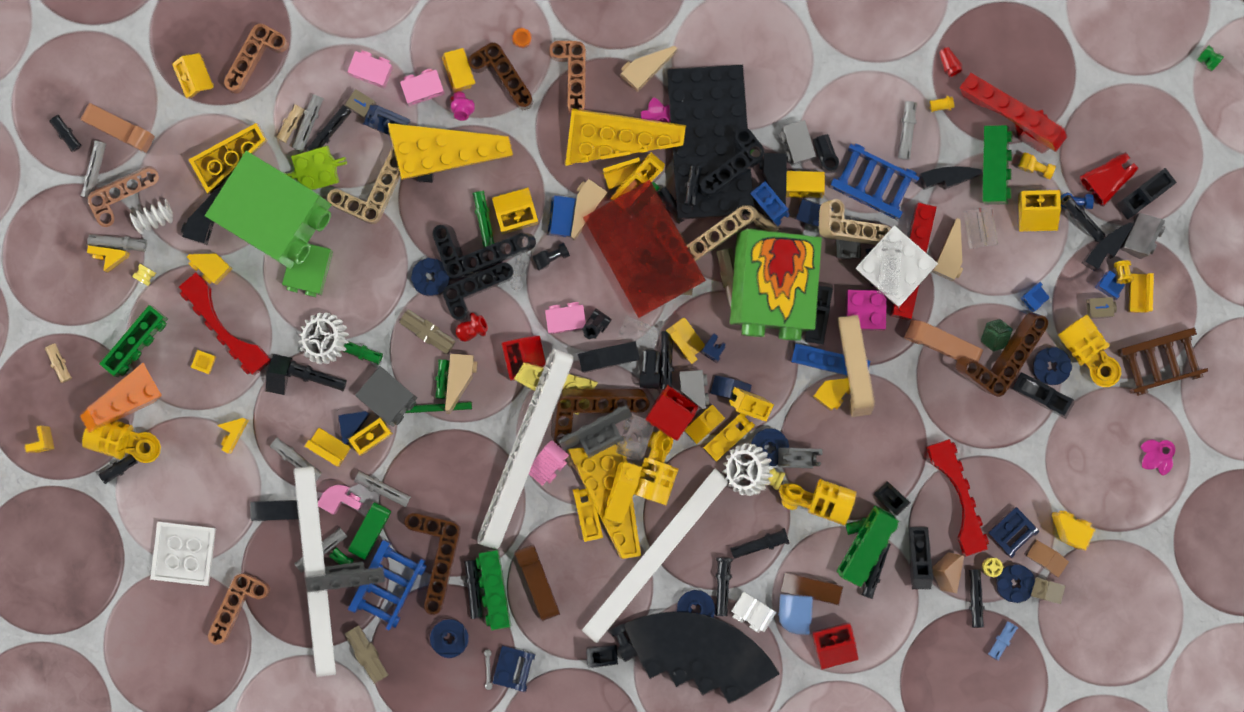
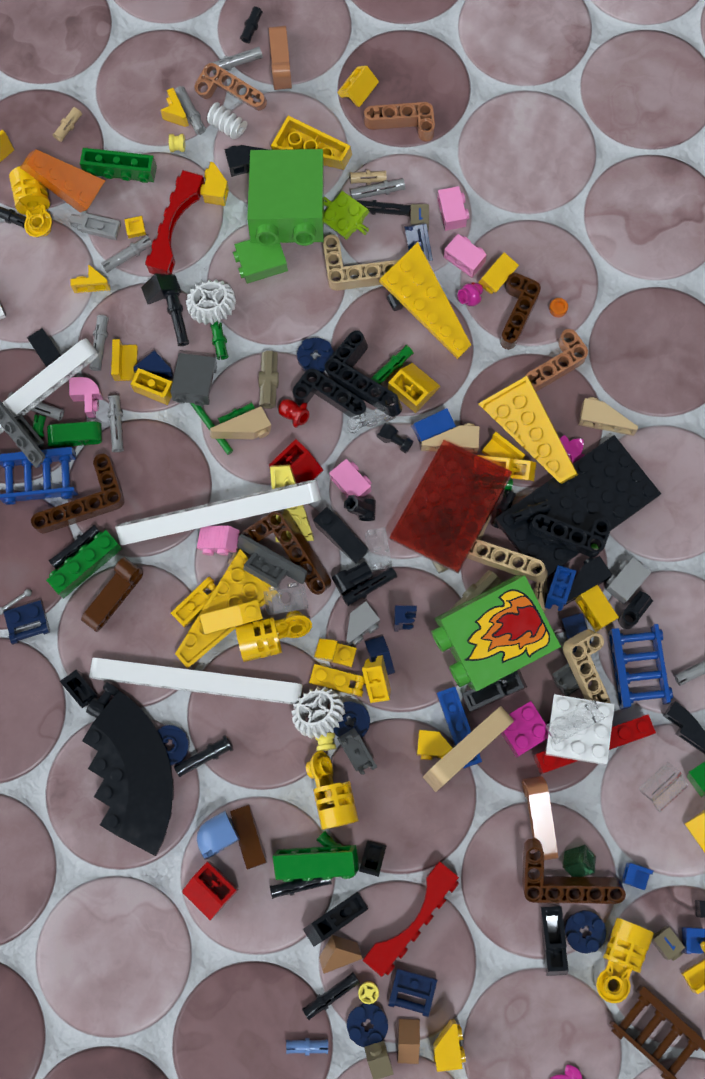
camera: 60 degrees right, 10 degrees down
dark blue plate [430,619,469,658] -> none
red slope [645,385,699,441] -> none
yellow panel [666,317,705,364] -> none
black pin [730,528,790,559] -> none
white brick [731,592,777,633] -> none
tan slope [931,218,963,281] -> none
none -> light grey hinge [69,213,121,240]
none -> light grey pin [101,235,152,273]

